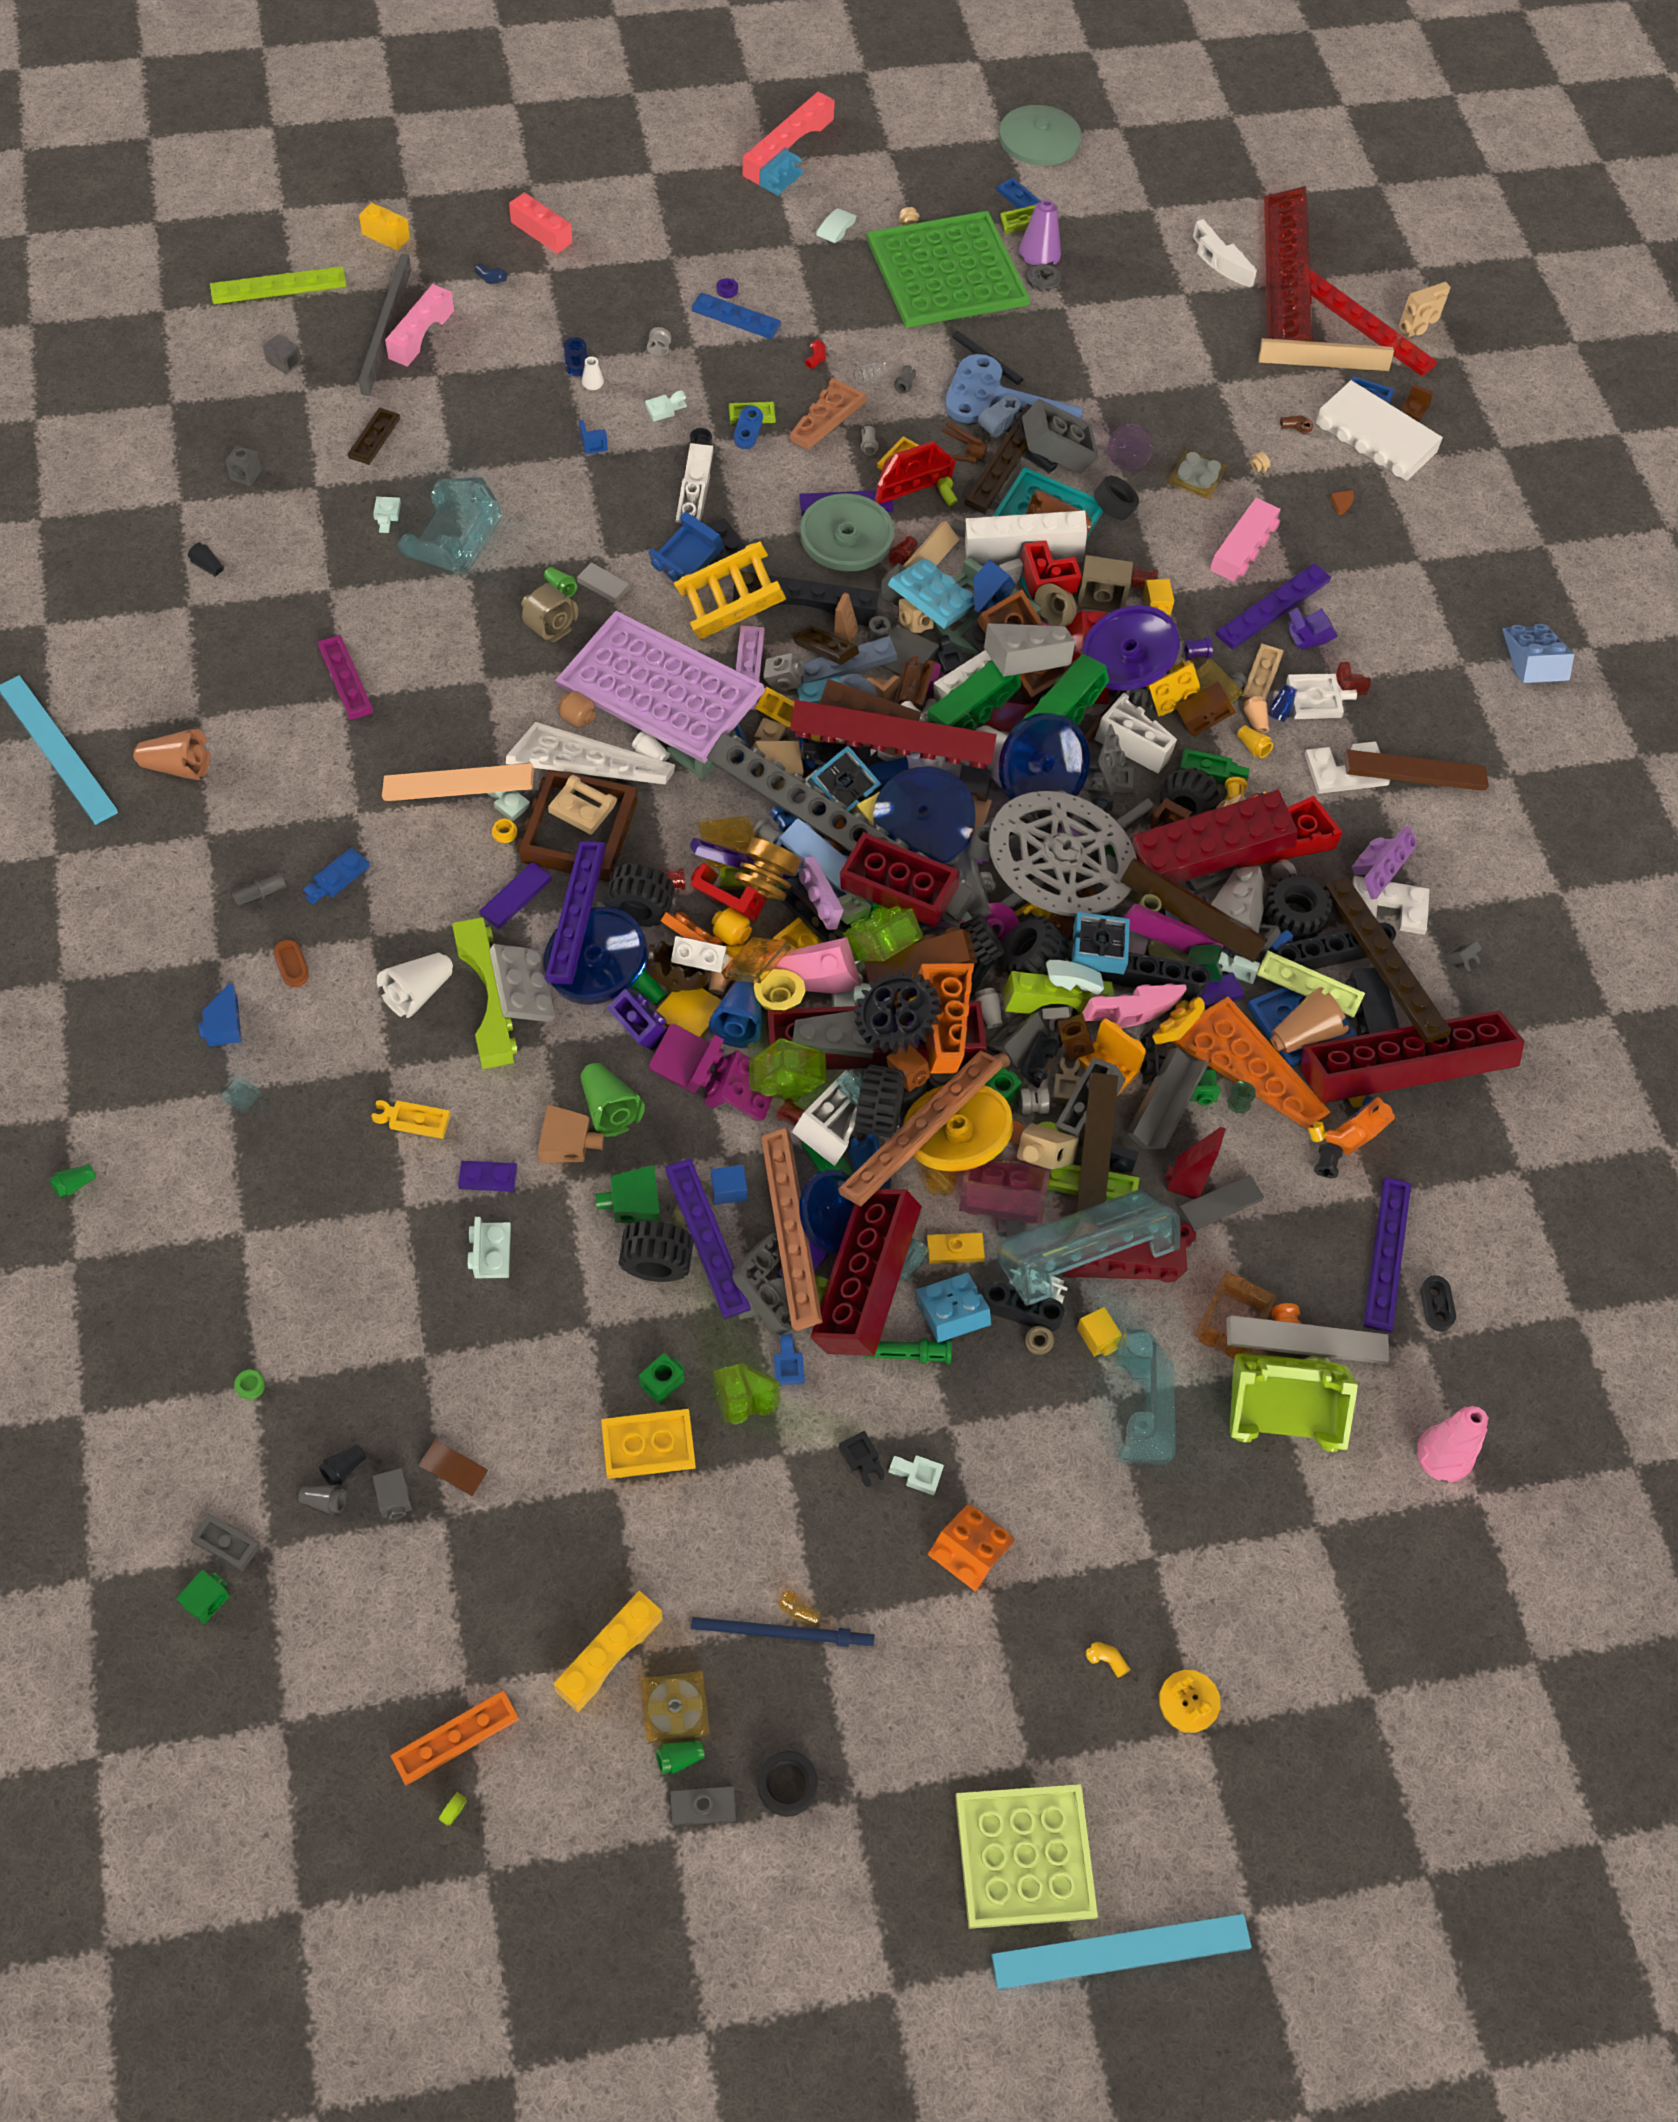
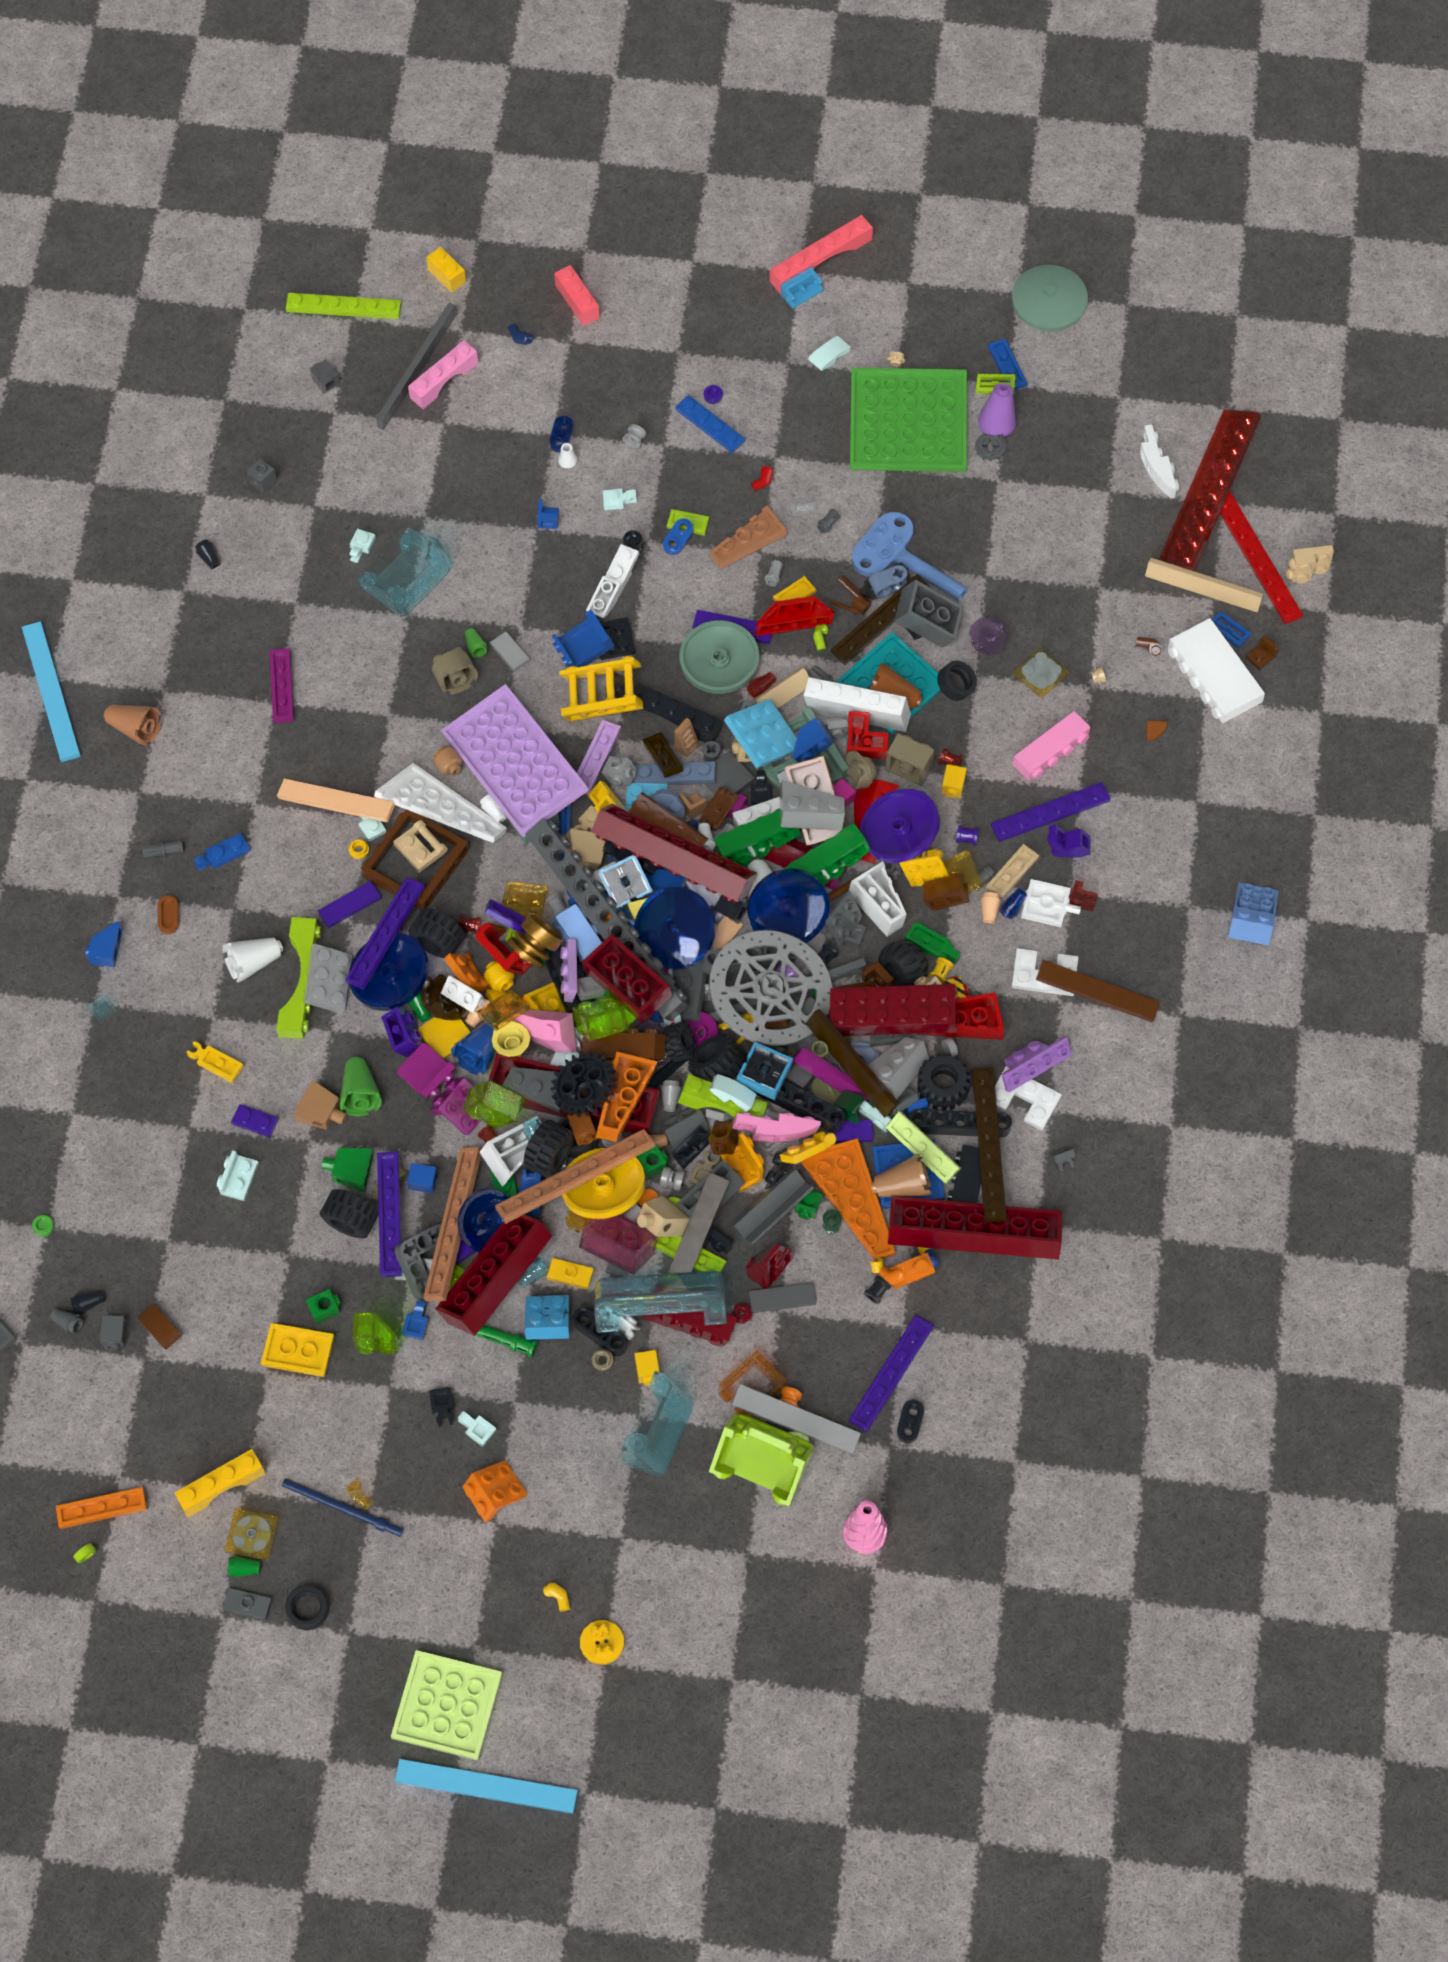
camera: 25 degrees right, 5 degrees up
dark brown tile [348,407,400,465] -> none
black bar [953,331,1023,385] -> none
yellow cone [1237,725,1273,758] -> none

